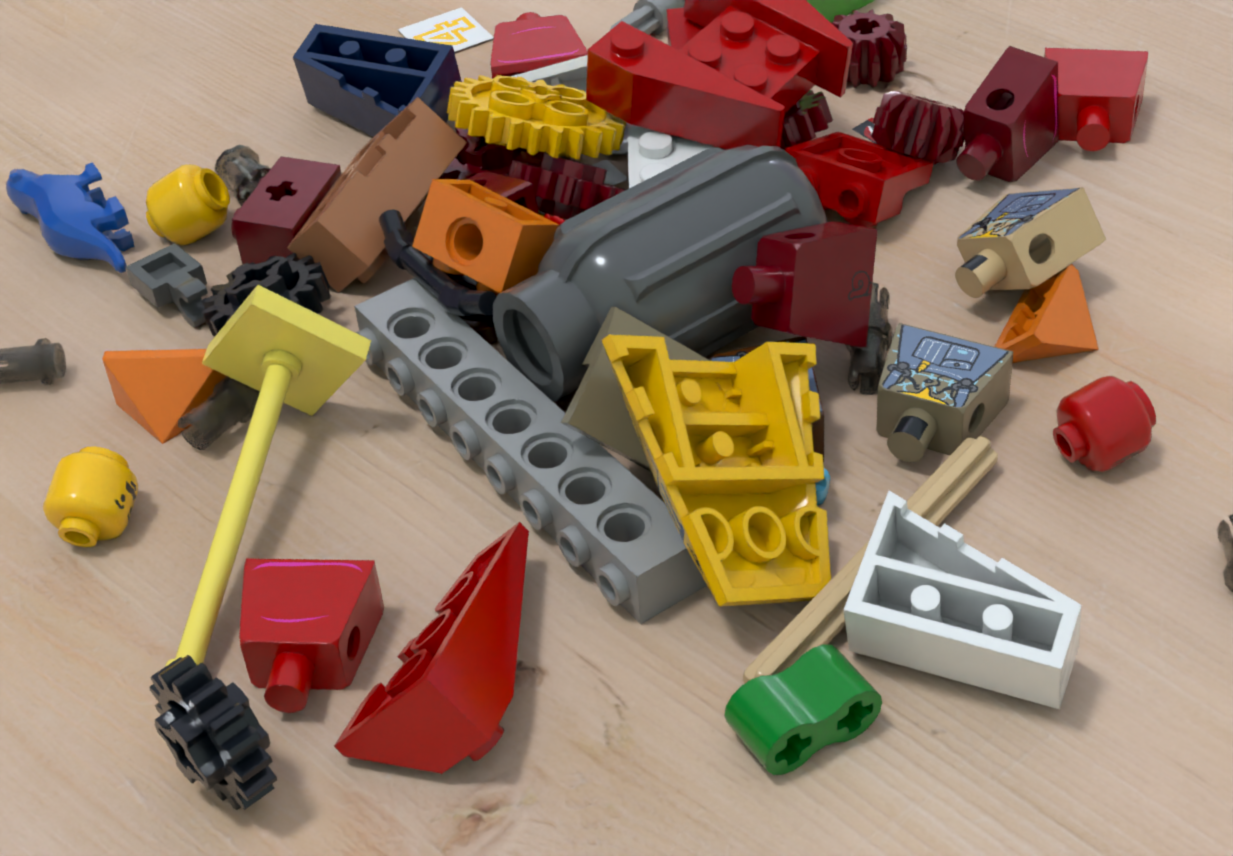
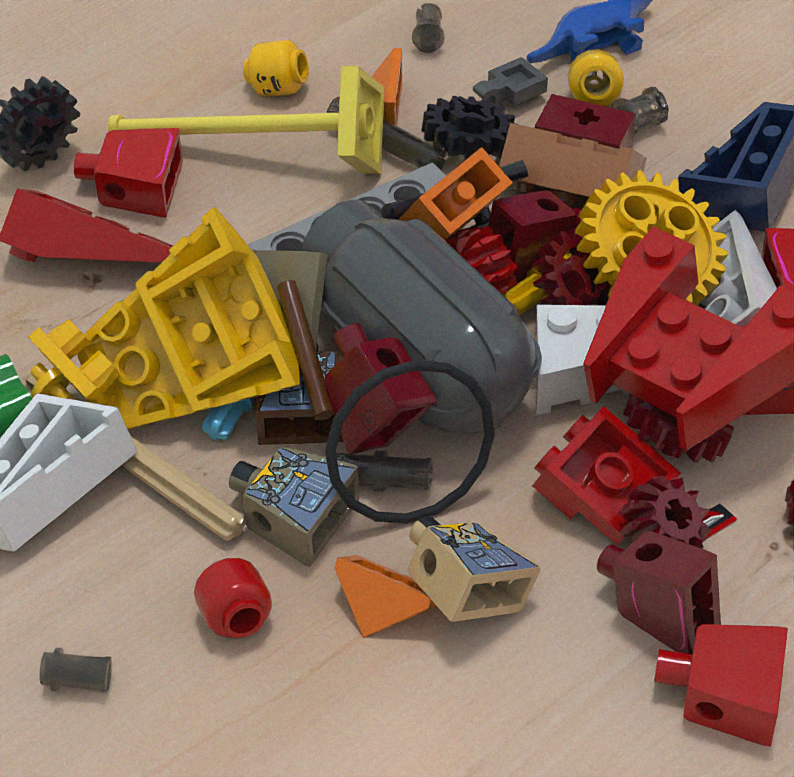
camera: 90 degrees right, 5 degrees up
none -> yellow hips [28,319,120,405]
none -> reddish brown bar [277,280,334,420]
none -> black piece [325,360,495,524]

